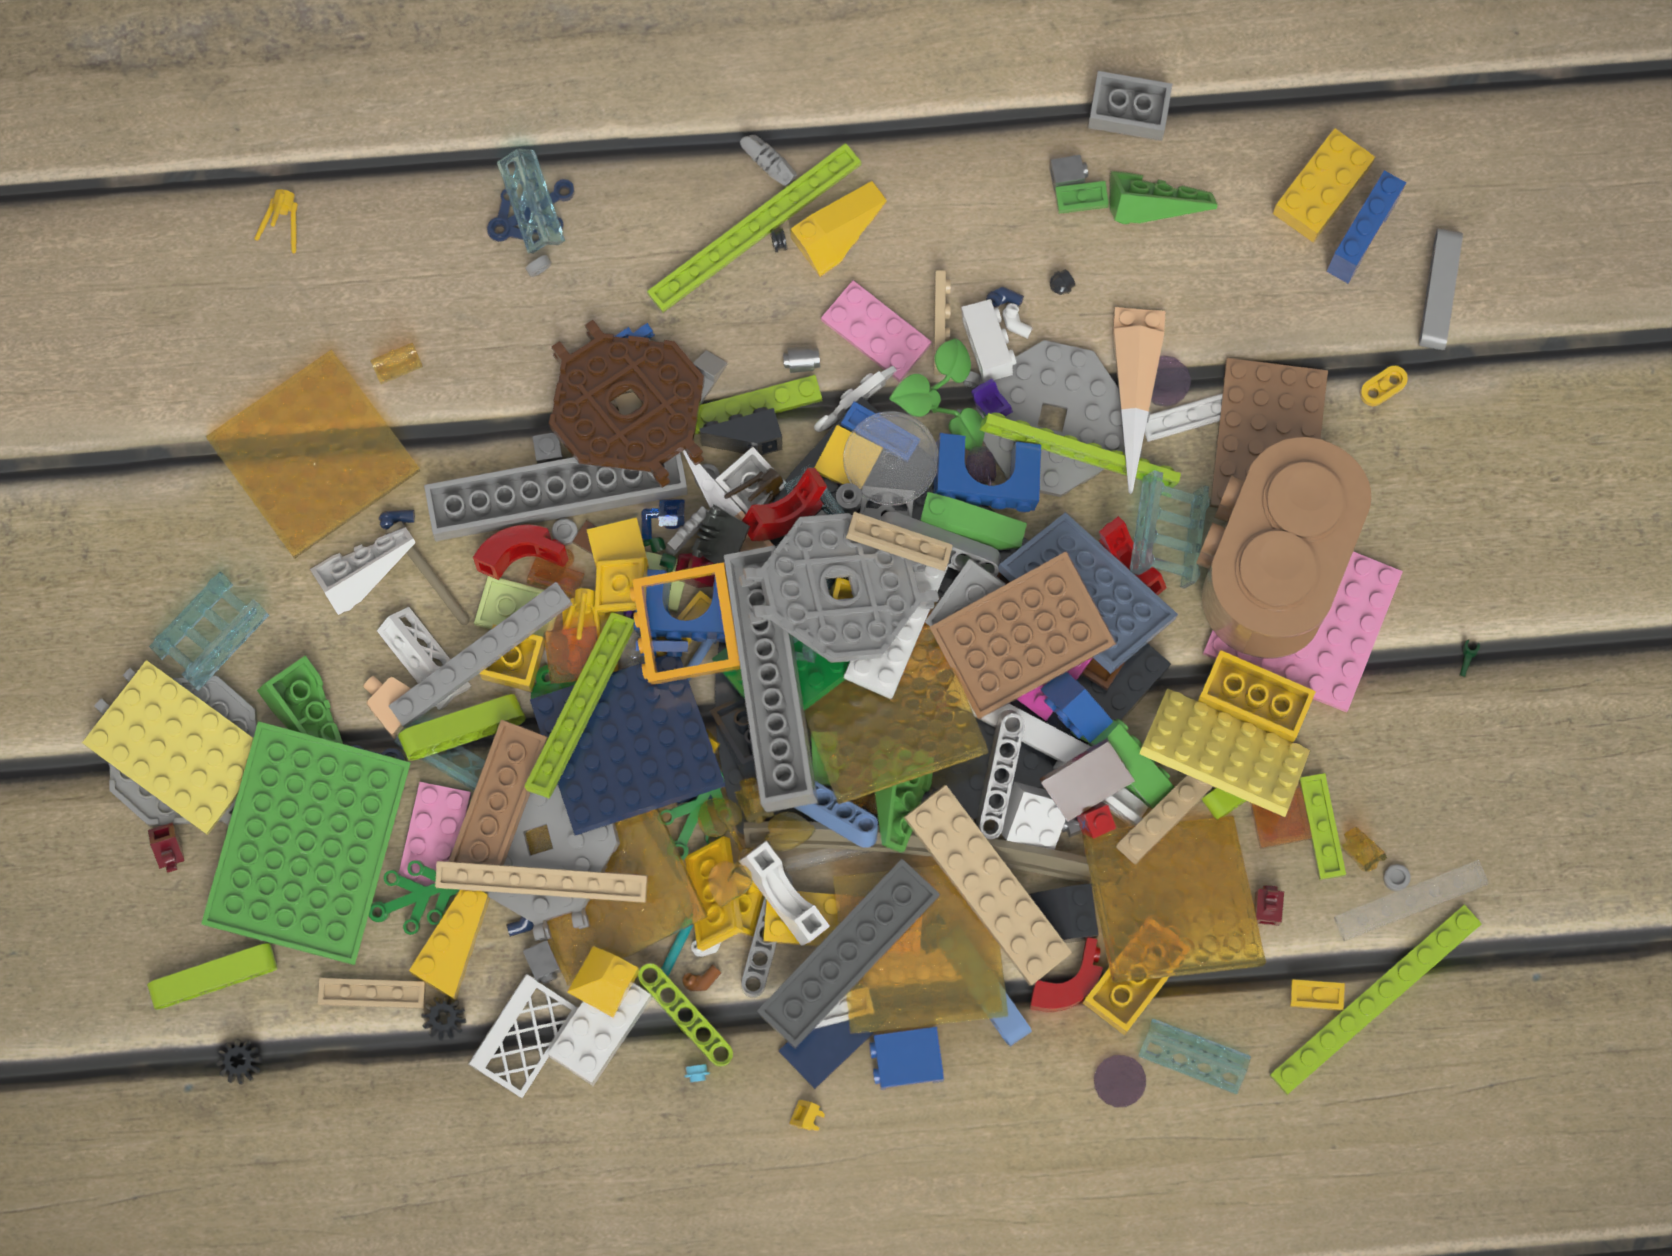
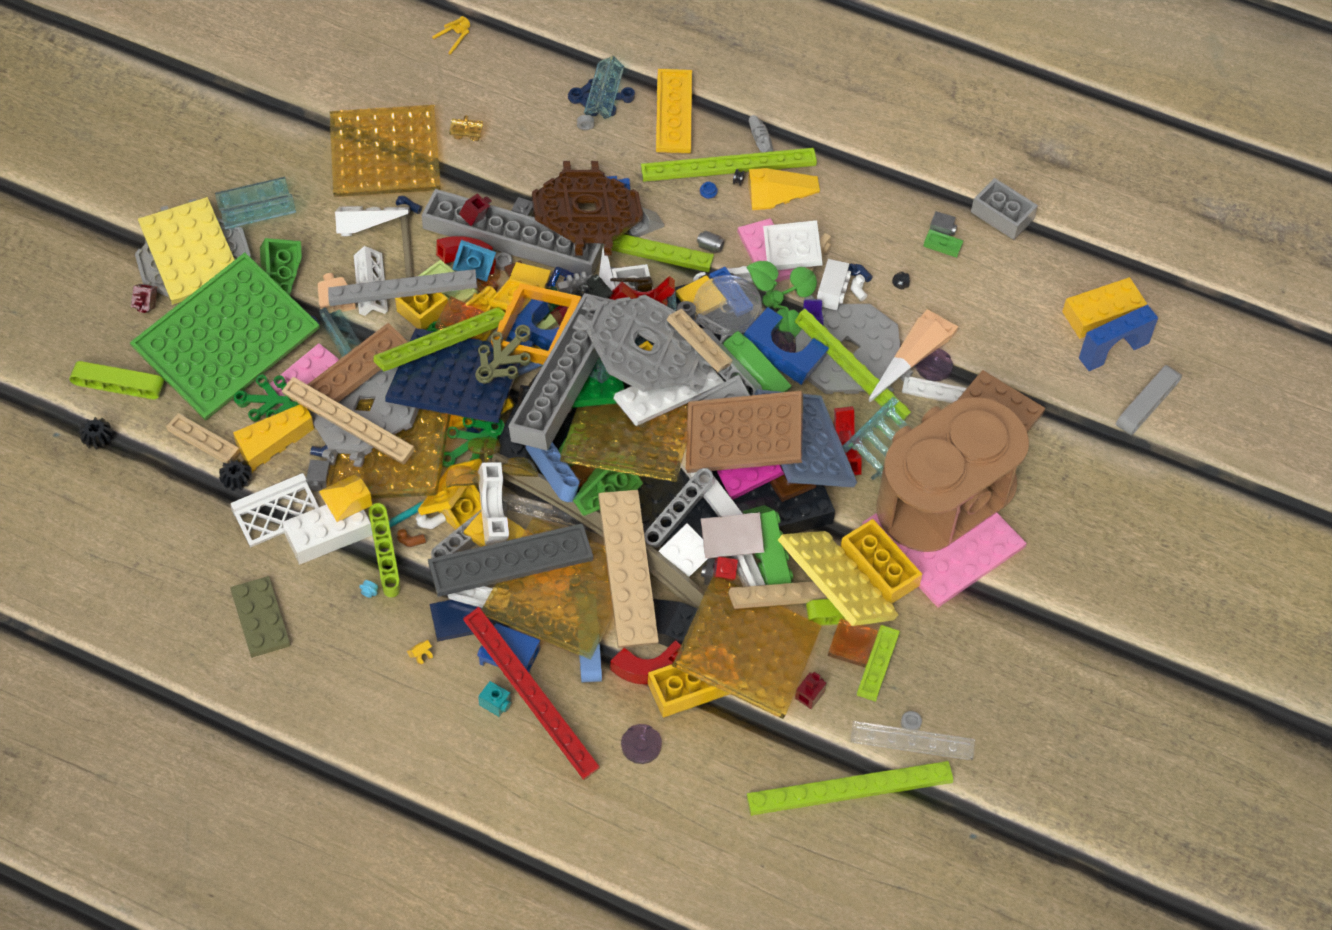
camera: 30 degrees right, 20 degrees down
lime beam [398,694,526,761] -> none
black slope [700,407,782,456] -> none
clear yellow hips [735,777,774,824] -> none
blue brick [1040,672,1113,743] -> none
bright green wedge [1110,171,1218,224] -> none
clear light blue fence [1138,1018,1251,1094] -> none
yellow plate [1290,979,1345,1011] -> none
clear yellow hips [1341,827,1387,872] -> none
yellow plate [1360,366,1408,406] -> none
dark green hand [1459,639,1480,677] -> none
none -> olive plate [230,576,290,658]
none -> dark azure slope [452,240,496,282]
none -> dark red brick [459,193,492,226]
none -> red plate [463,607,600,780]
none -> olive plant [475,325,531,384]
none -> teal brick [478,681,512,717]
none -> yellow plate [656,69,692,153]
none -> blue plate [700,182,717,199]
none -> white plate [763,220,822,270]

